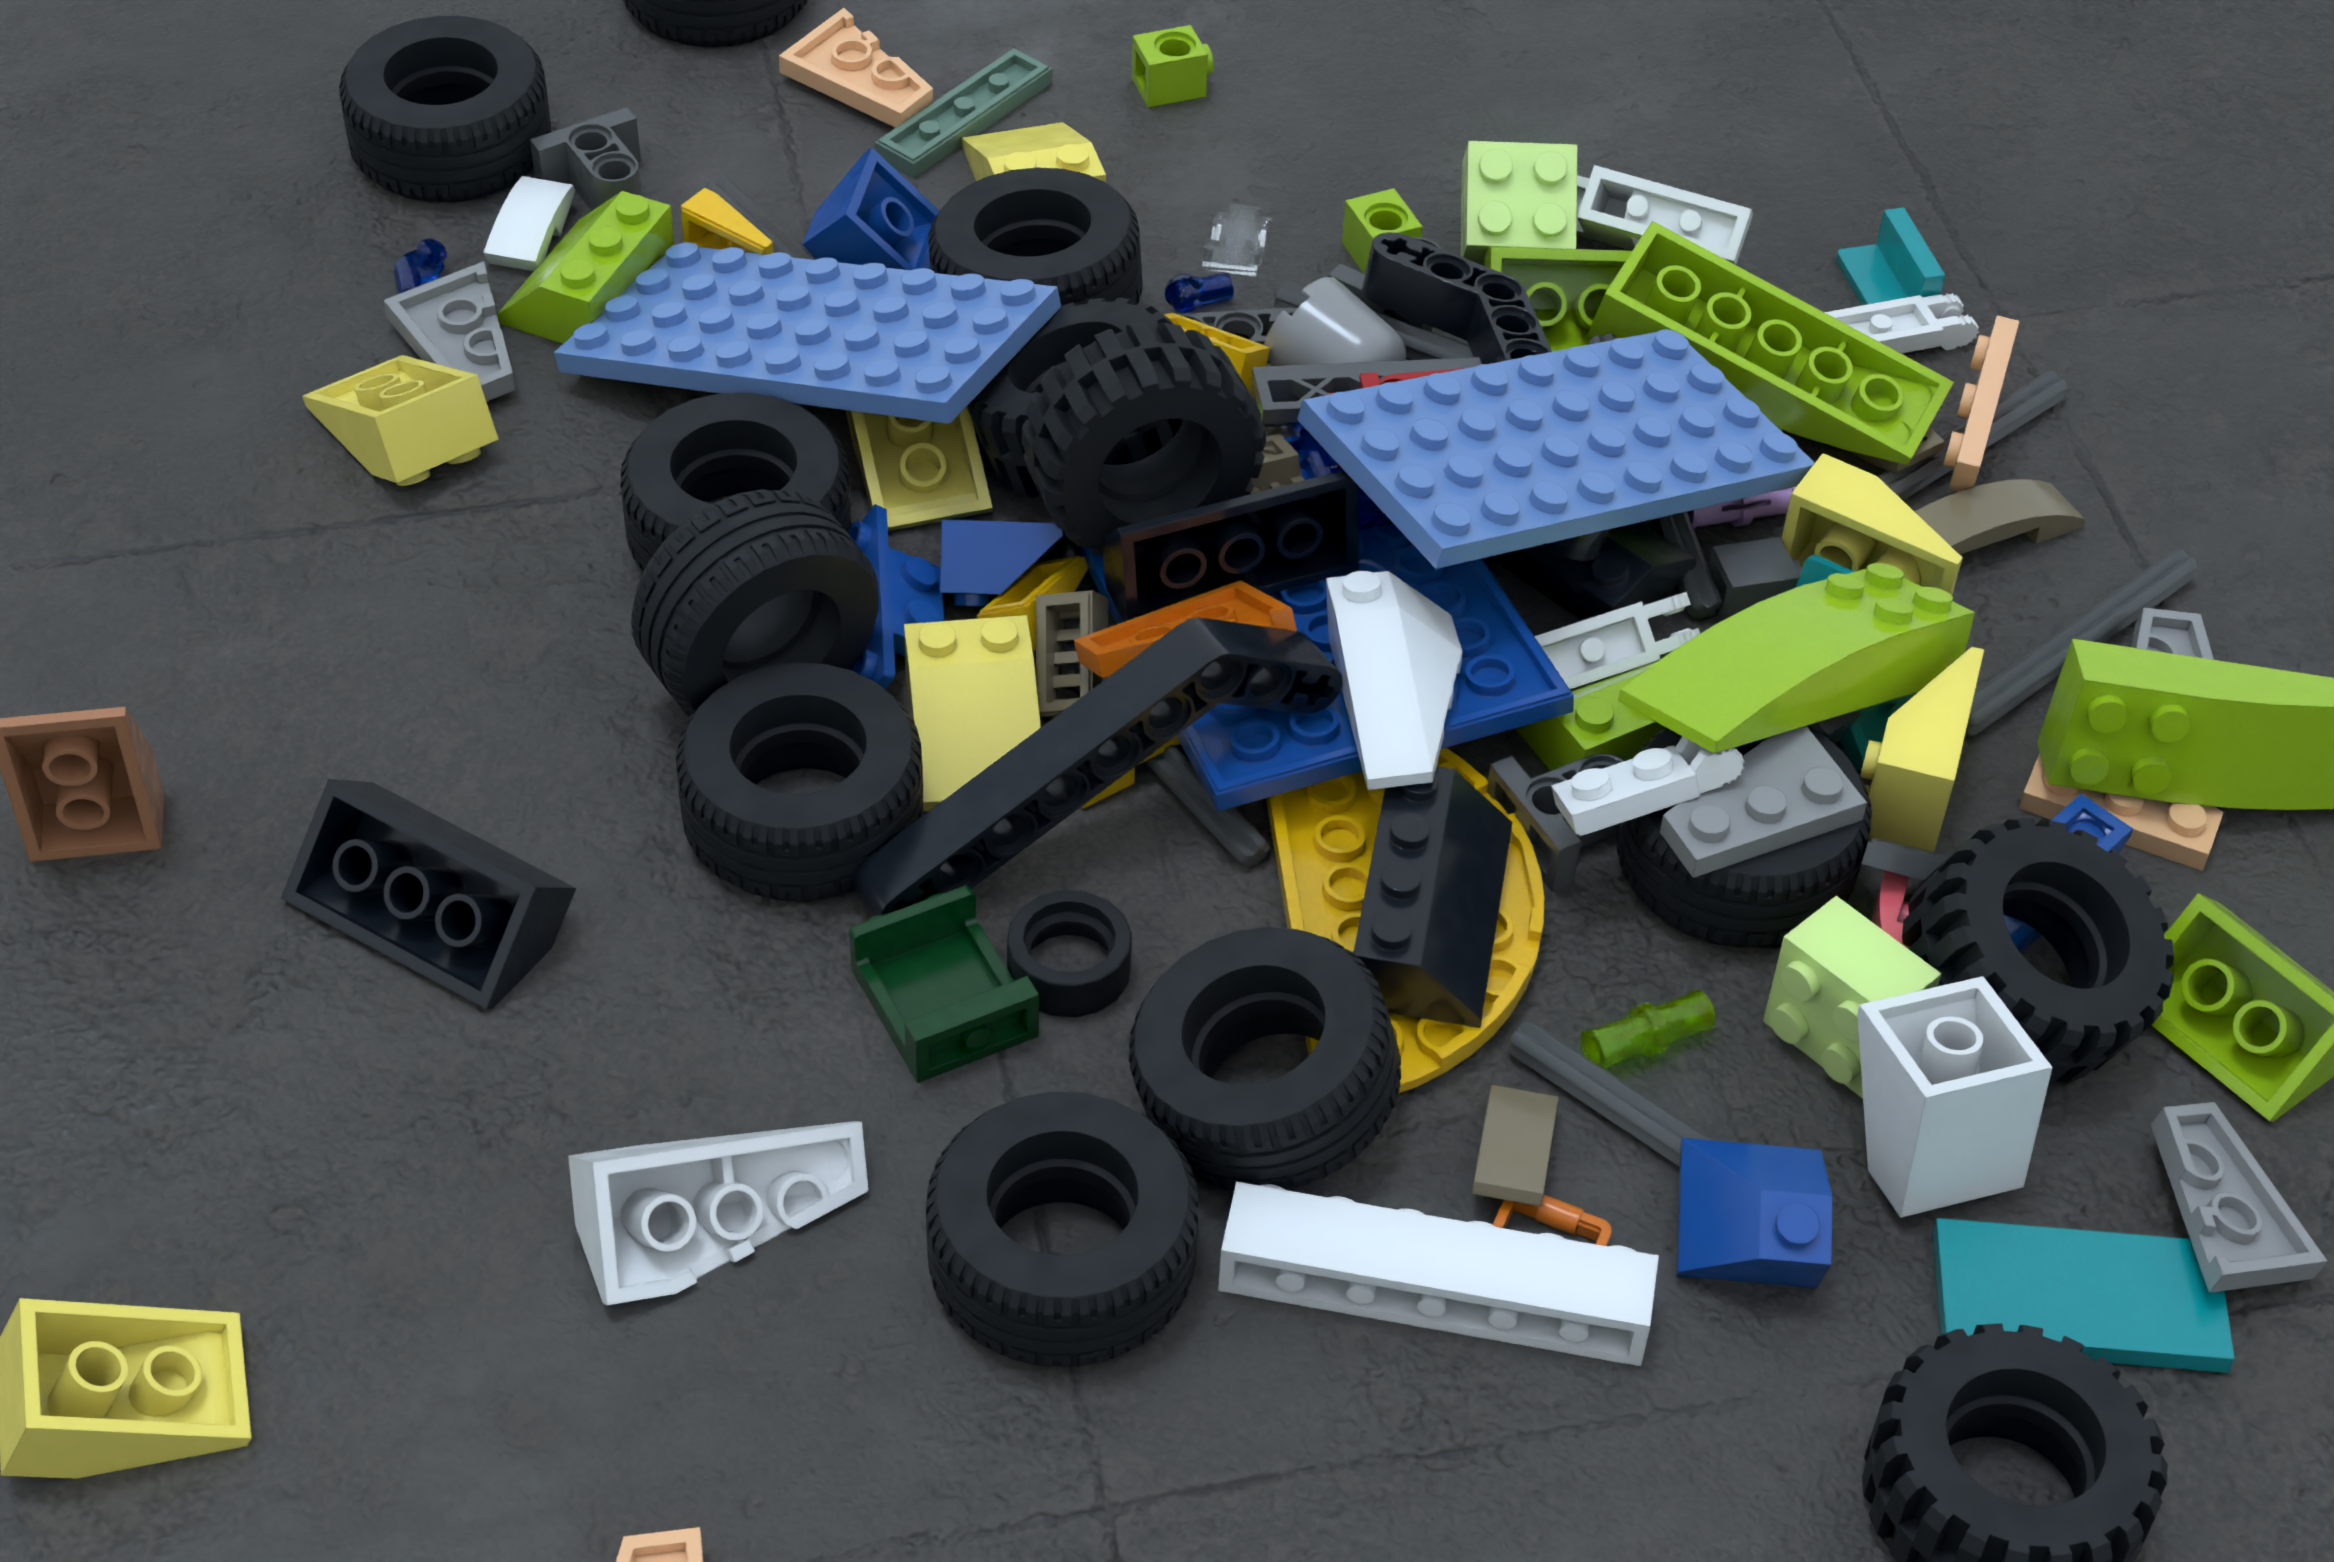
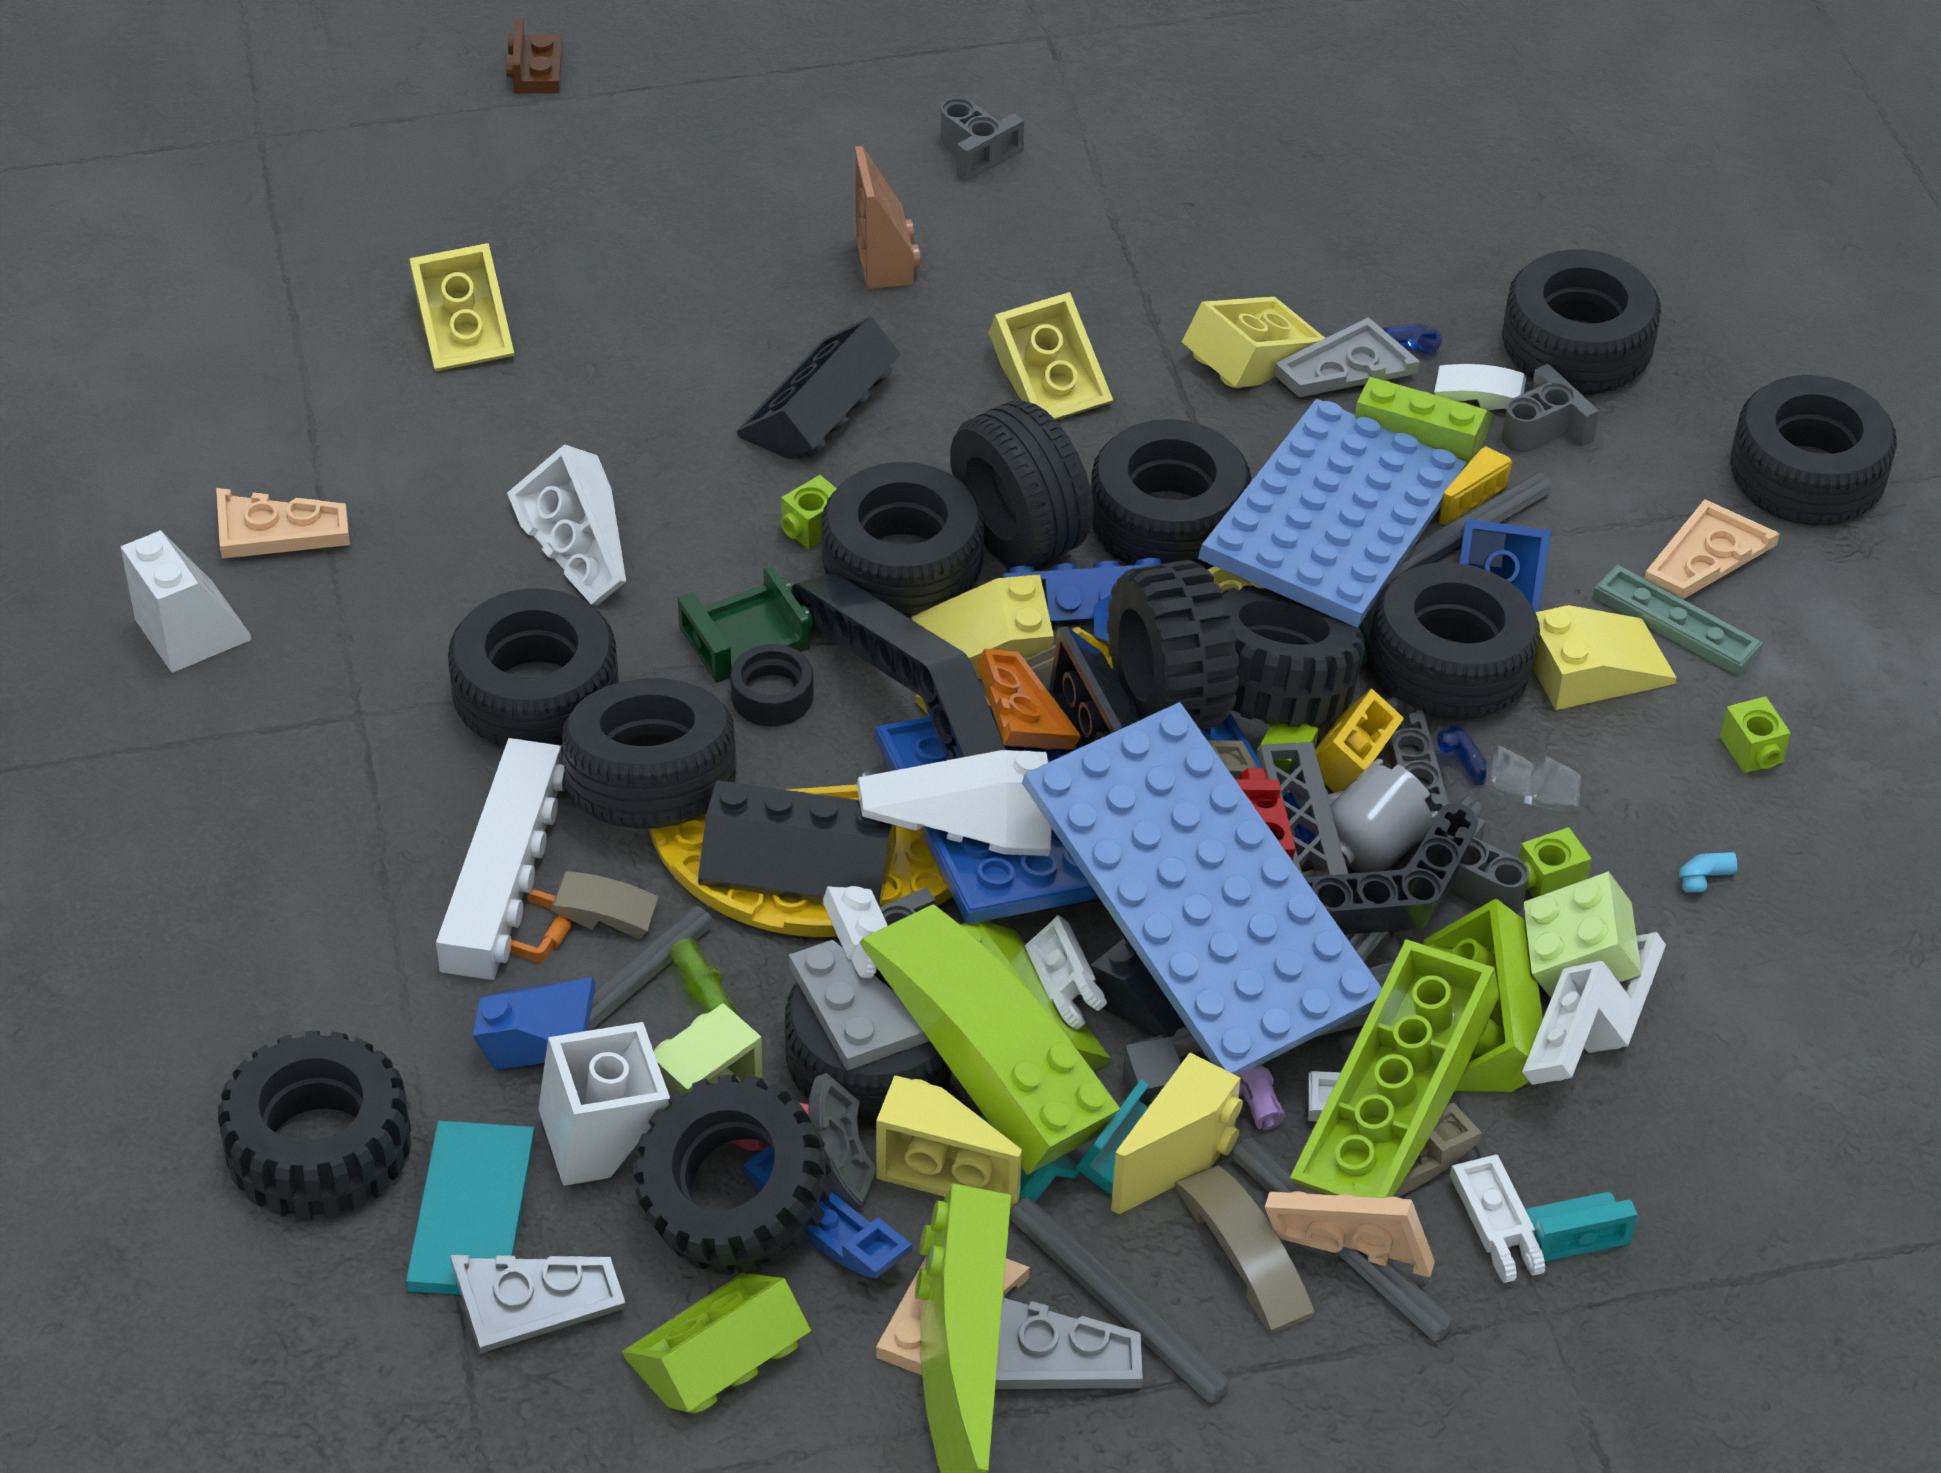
camera: 90 degrees right, 0 degrees up
none -> lime brick [780,475,837,550]
none -> light yellow slope [988,292,1113,420]
none -> medium azure arm [1679,852,1737,893]

